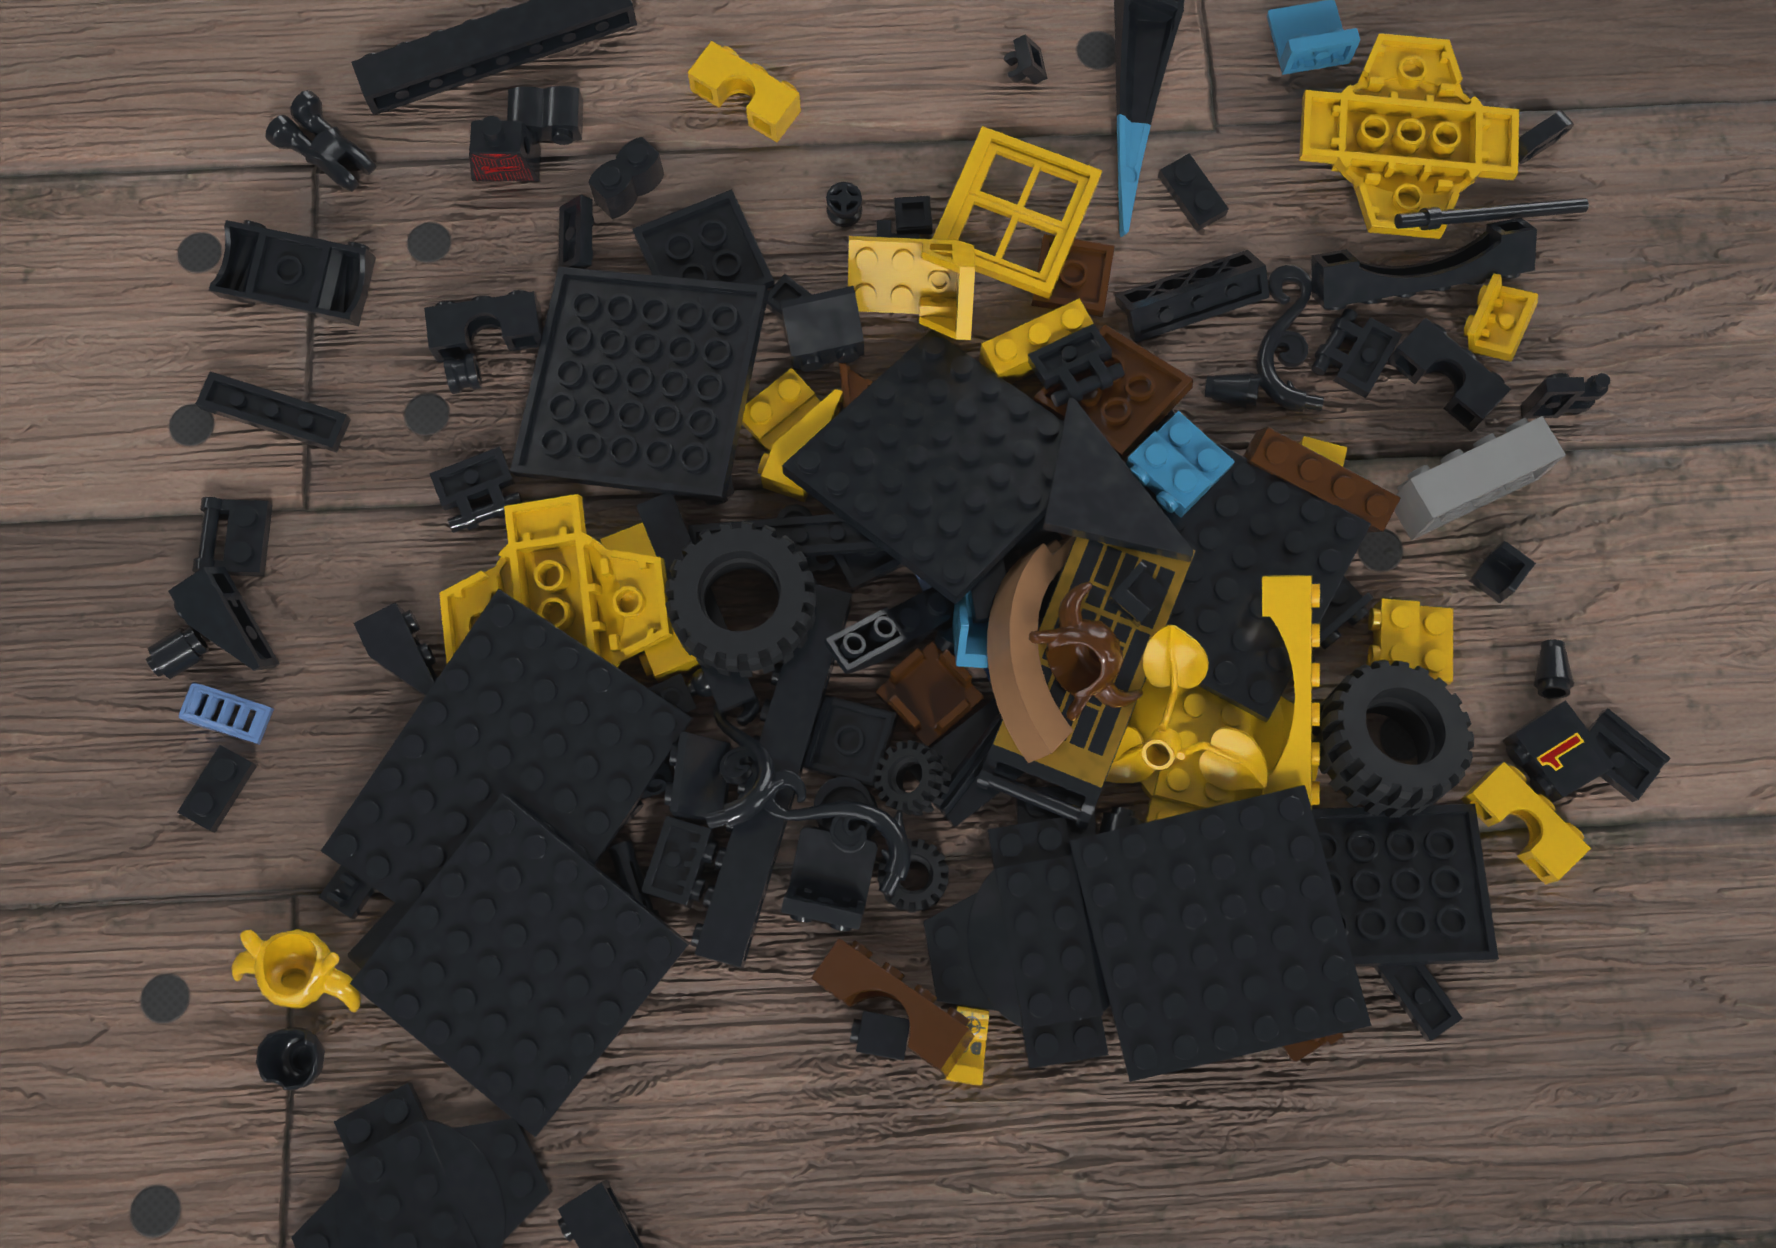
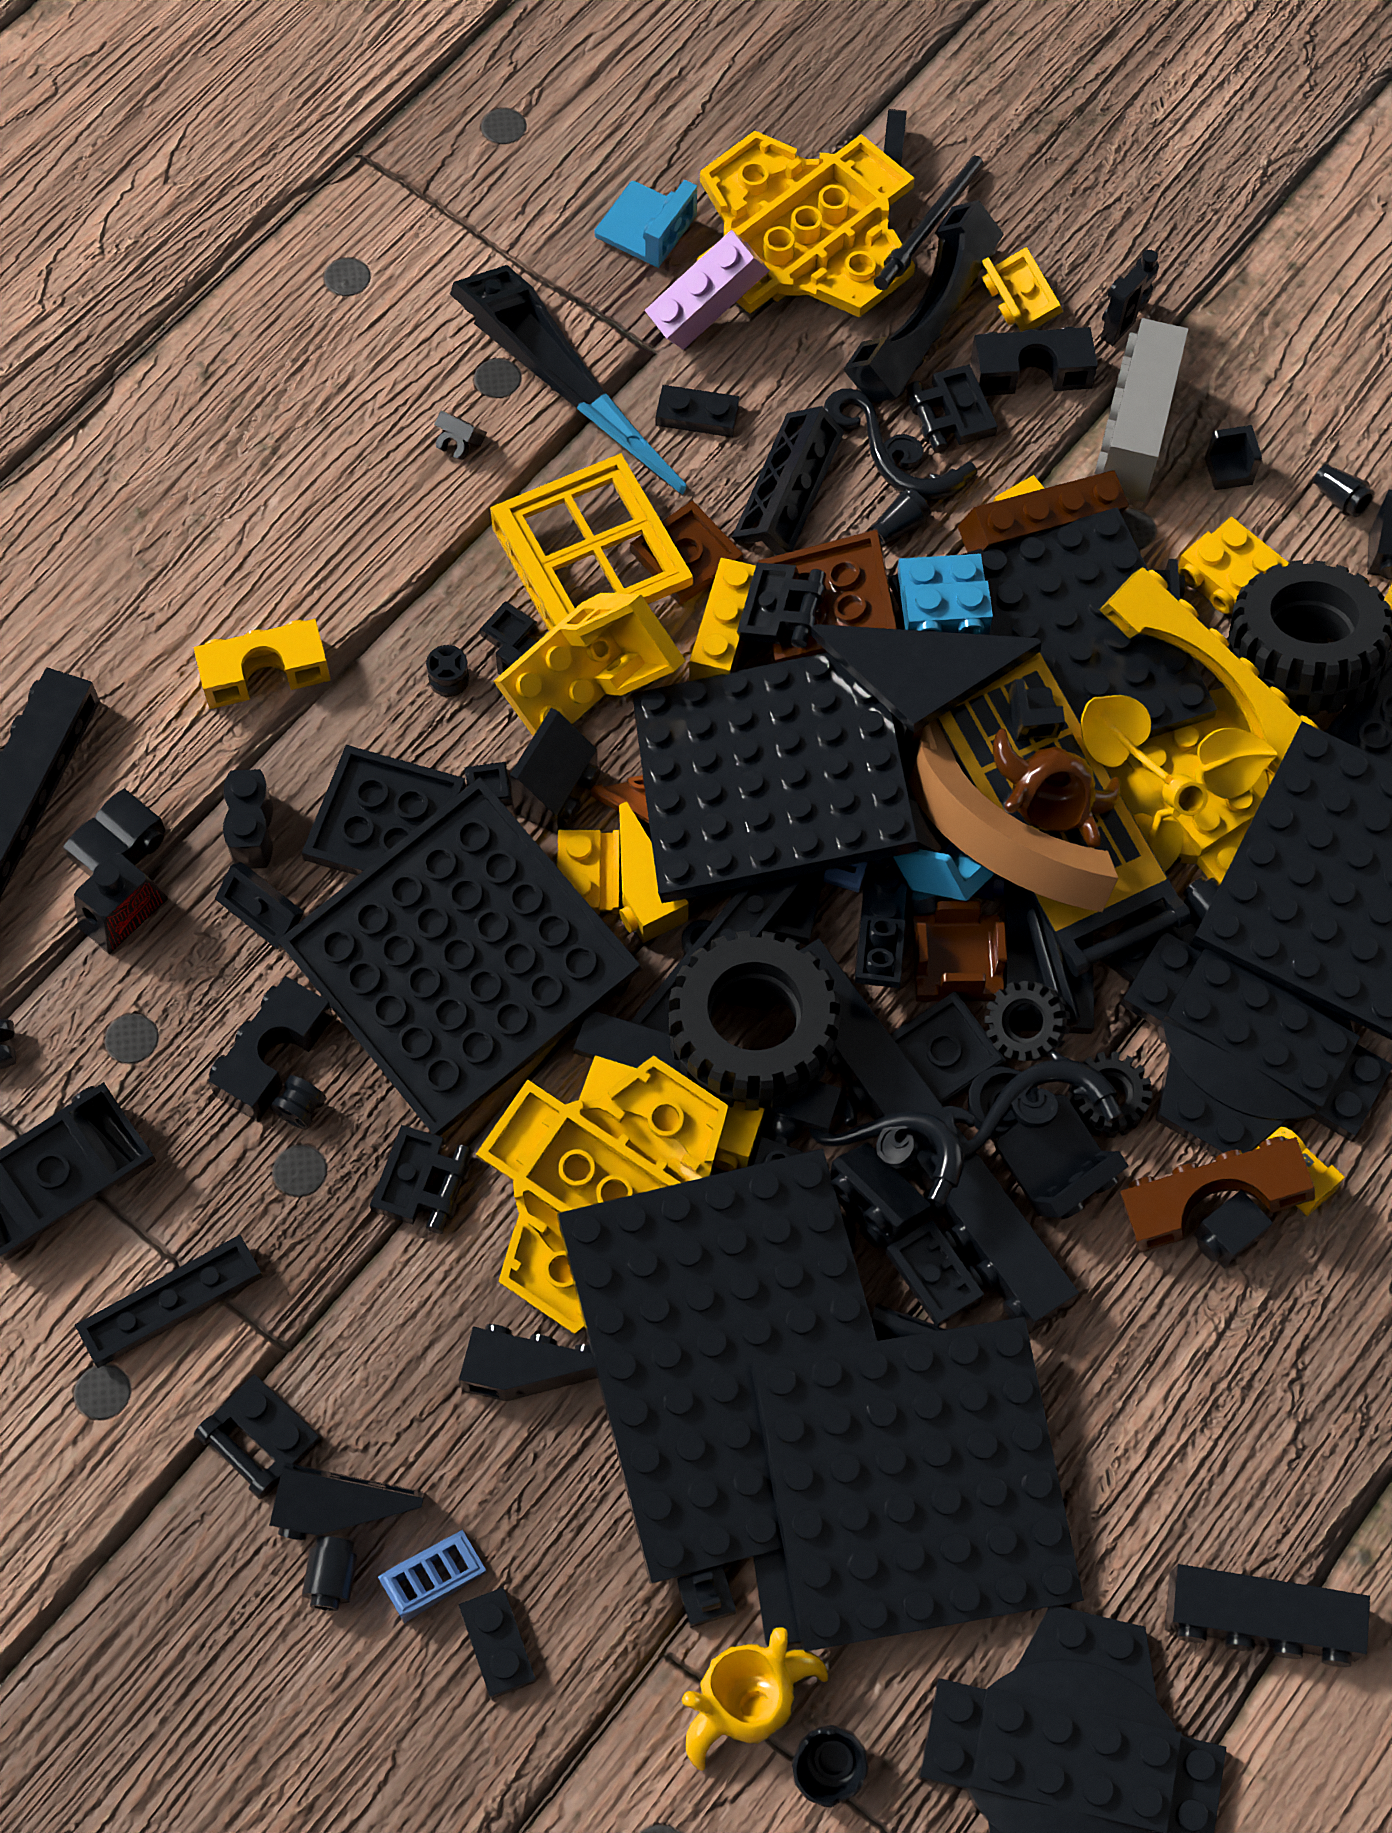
camera: 50 degrees left, 10 degrees down
none -> lavender brick [644,230,770,350]

